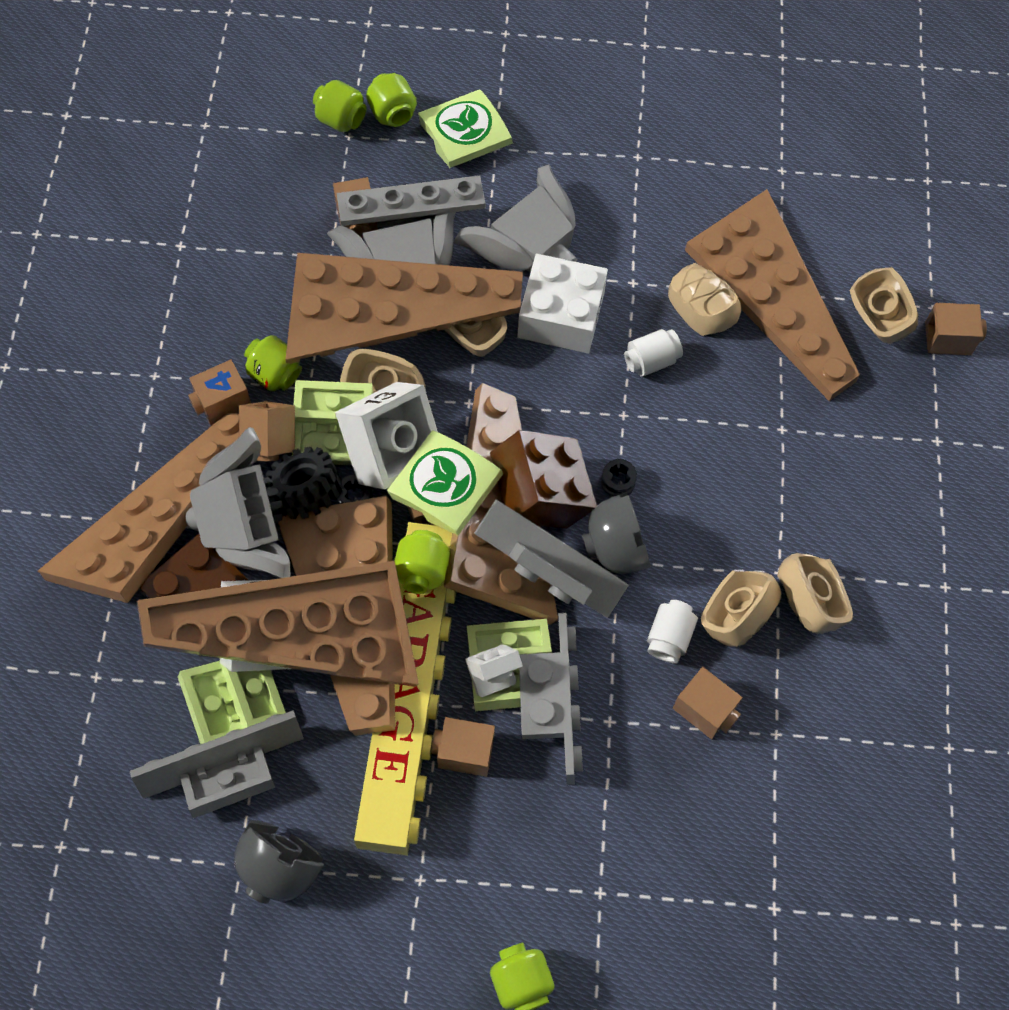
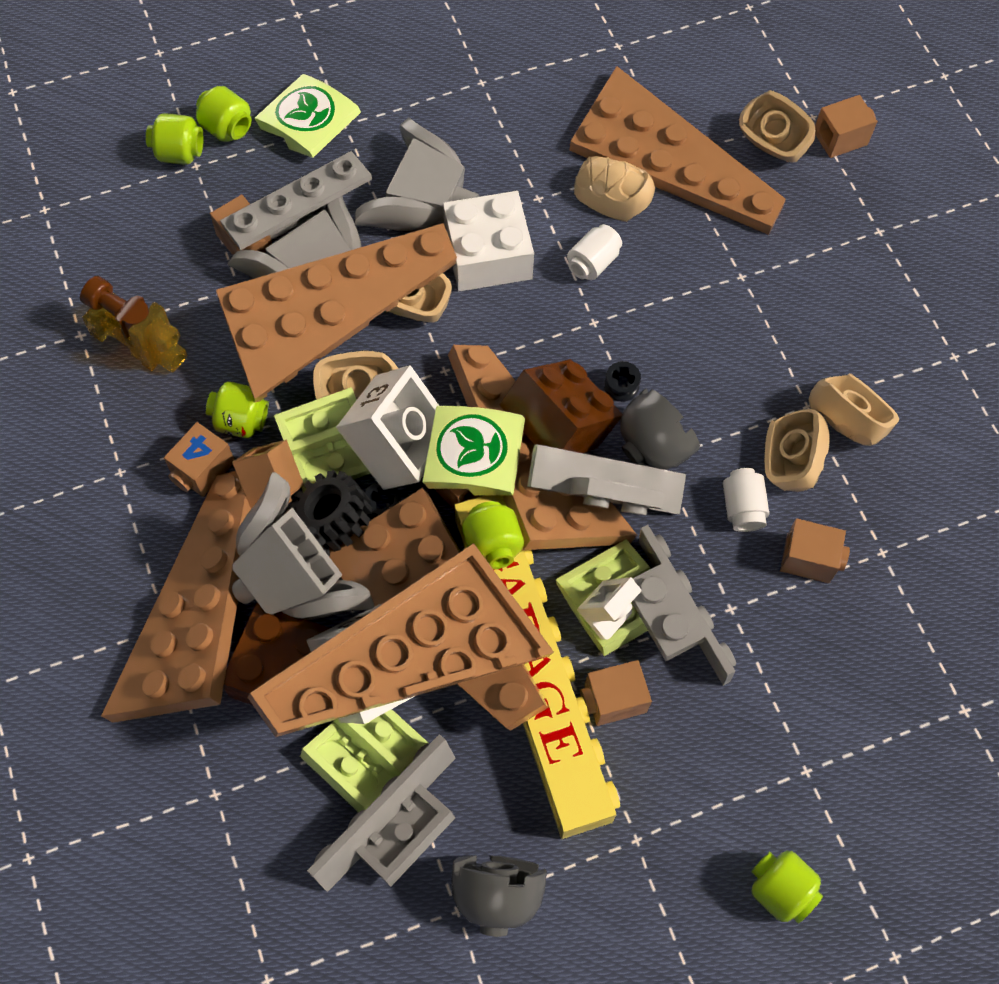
camera: 25 degrees left, 0 degrees up
none -> clear yellow hips [80,276,187,373]

